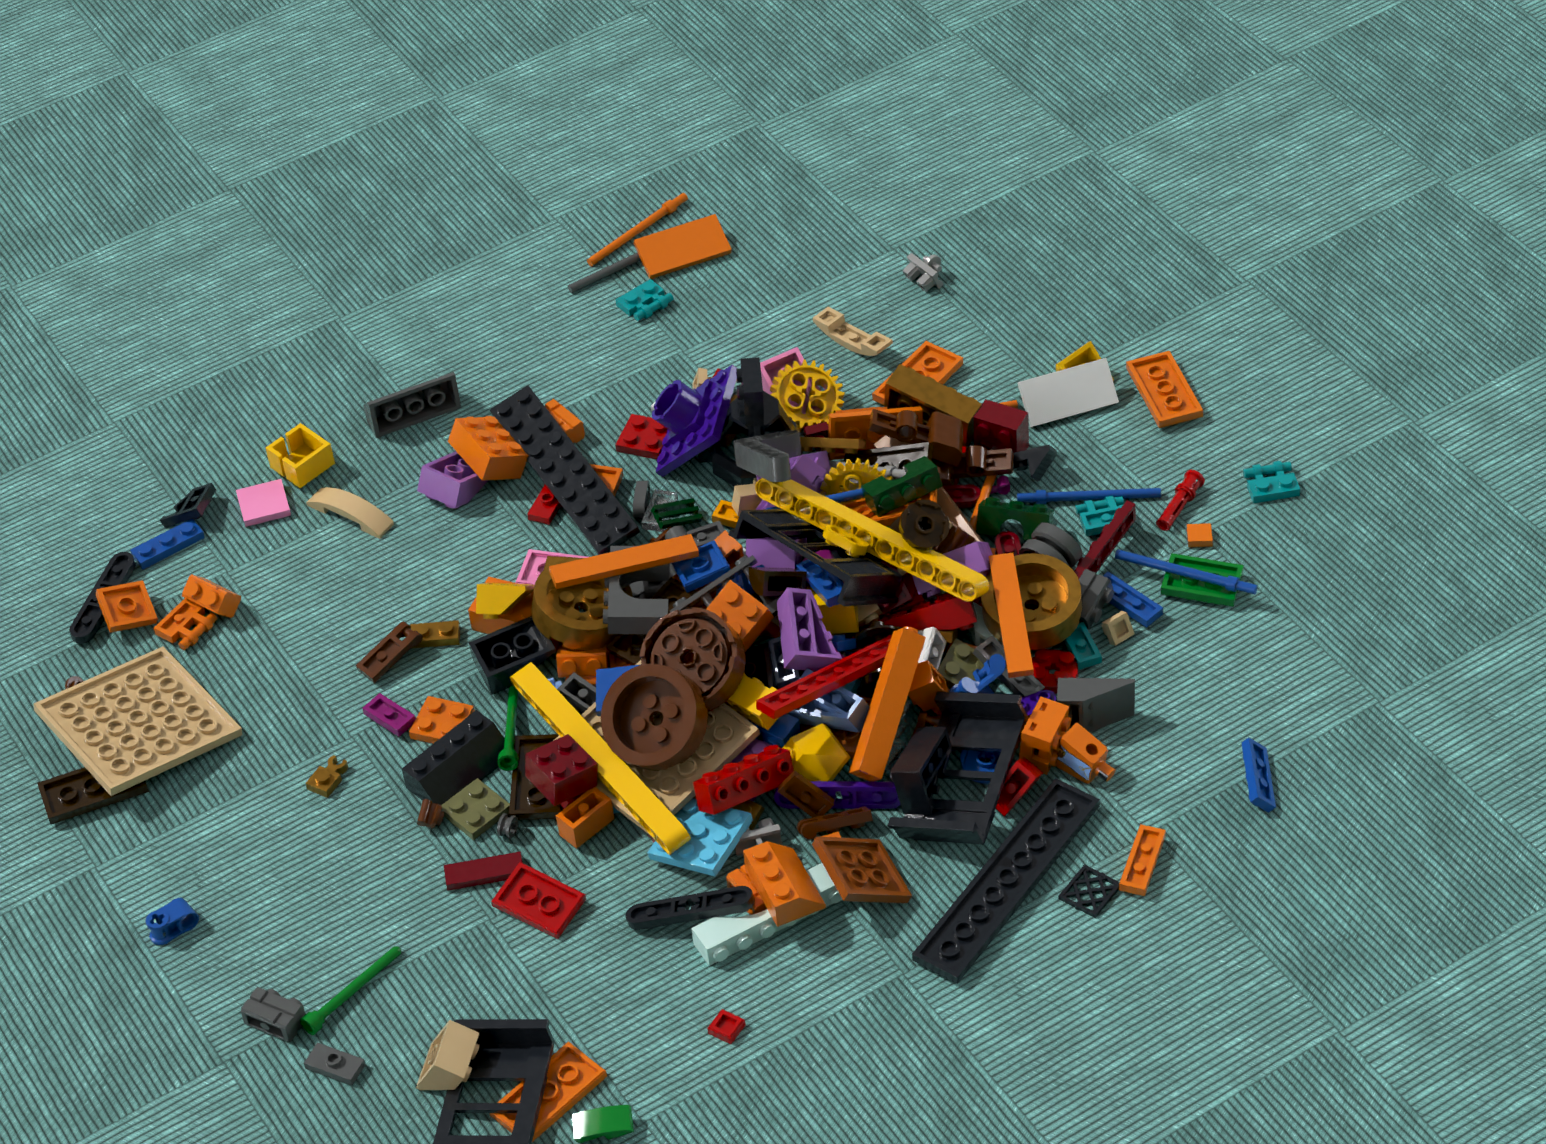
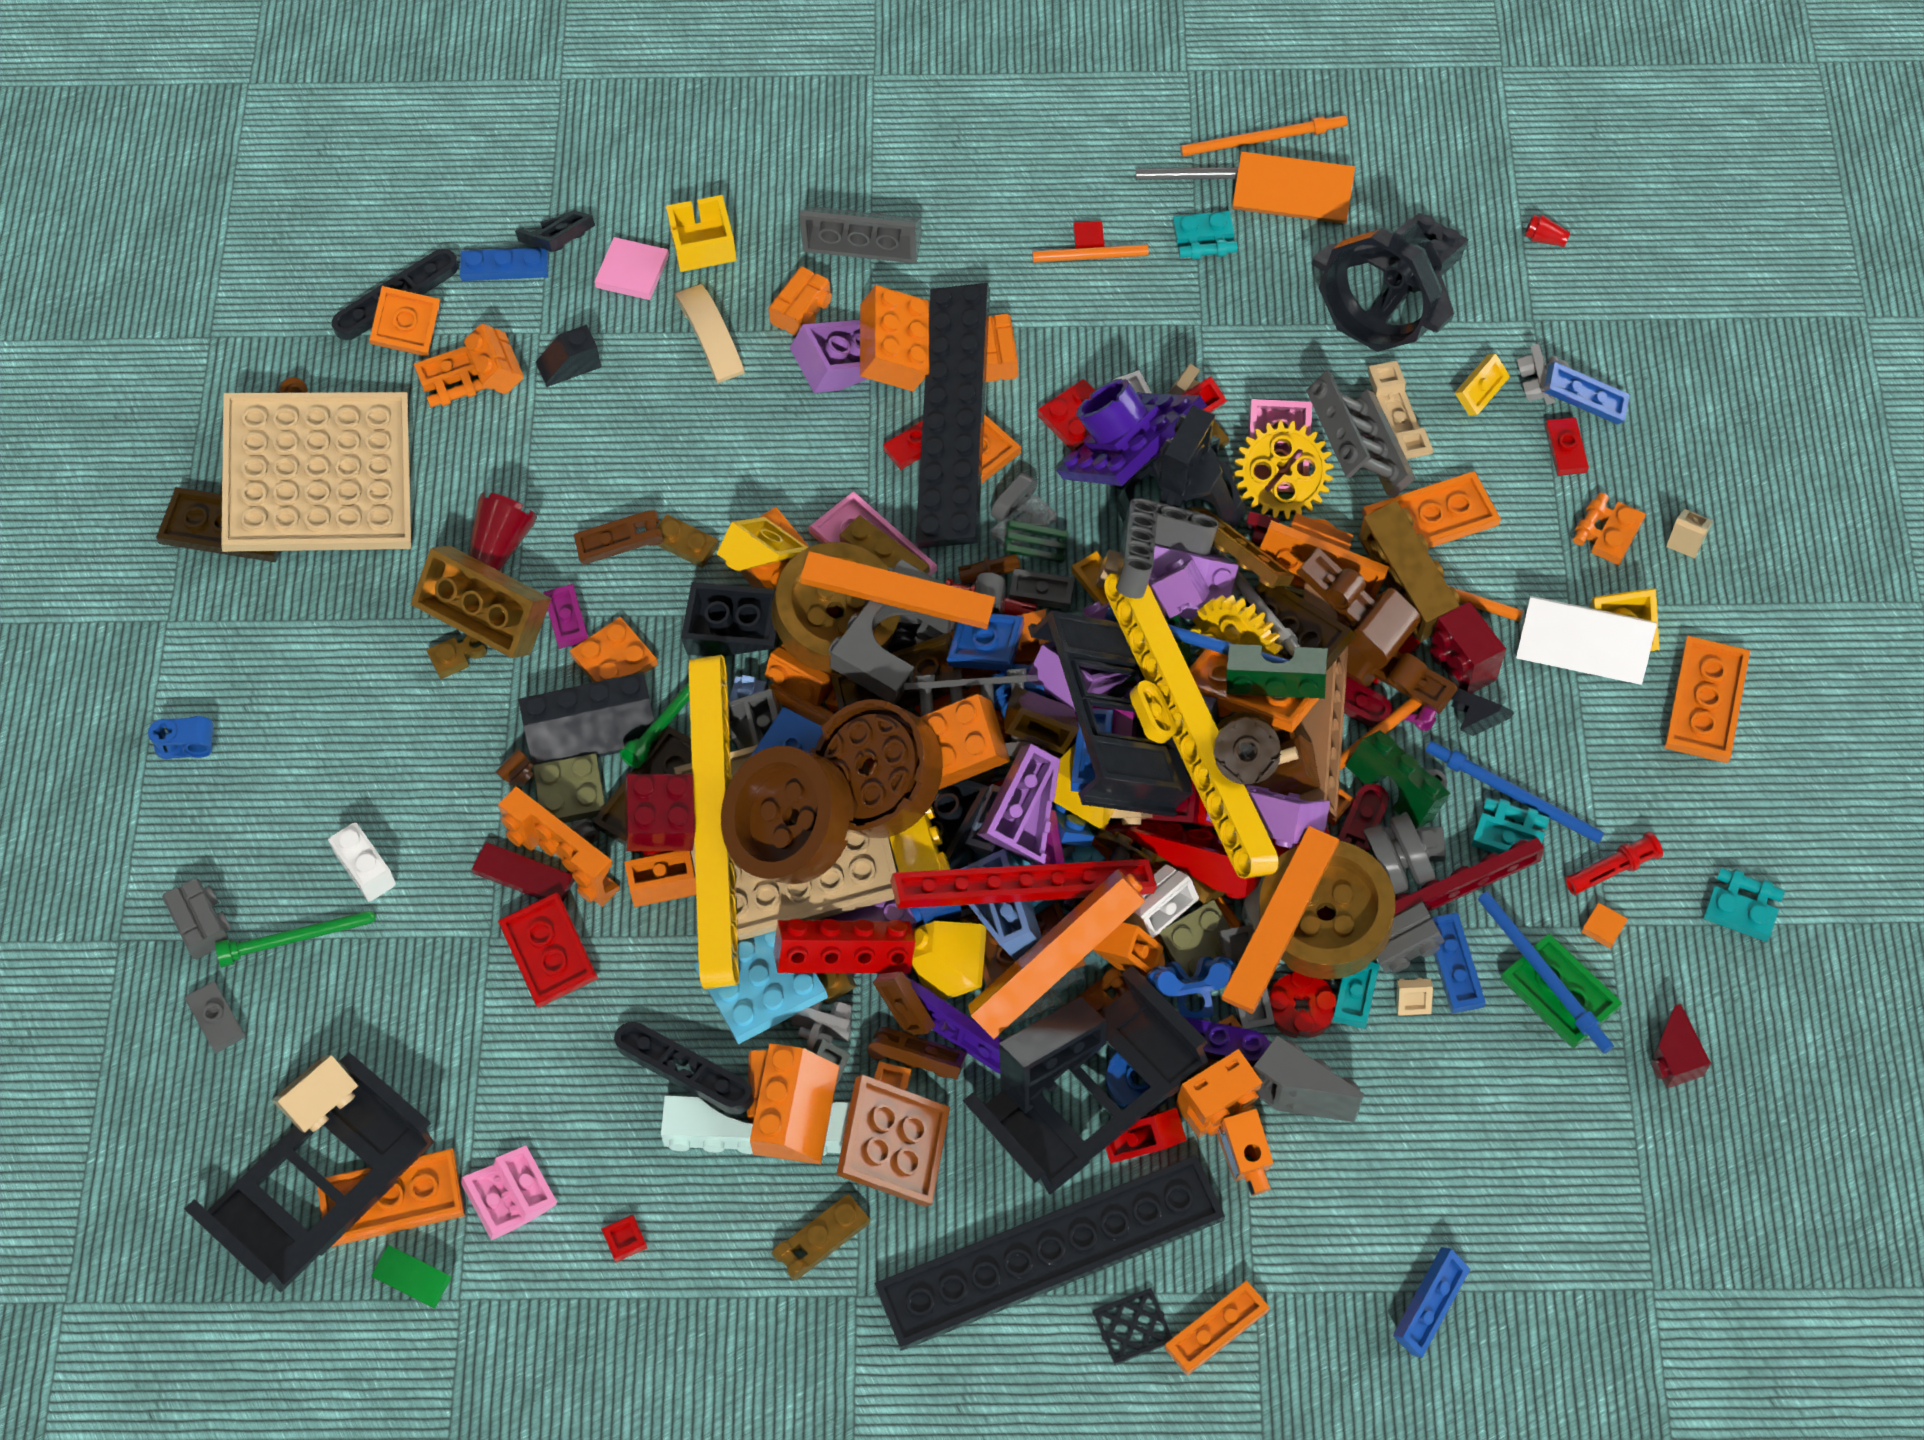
camera: 30 degrees right, 15 degrees up
none -> white brick [328,823,396,902]
none -> pearl gold brick [410,545,552,658]
none -> bright pink slope [461,1146,557,1240]
none -> dark red cone [468,492,537,571]
none -> orange piece [498,786,620,907]
none -> black slope [536,325,601,387]
none -> orange brick [768,266,832,336]
none -> pearl gold plate [771,1193,870,1281]
none -> orange bar [1032,244,1149,263]
none -> red tile [1073,221,1105,249]
none -> dark grey fence [1306,370,1416,498]
none -> black plate [1311,213,1469,352]
none -> yellow plate [1455,354,1510,416]
none -> red cone [1524,214,1570,248]
none -> plate [1543,362,1630,425]
none -> red plate [1545,417,1589,476]
none -> orange plate [1573,493,1646,566]
none -> dark red slope [1652,1004,1711,1089]
none -> tan slope [1666,509,1713,559]

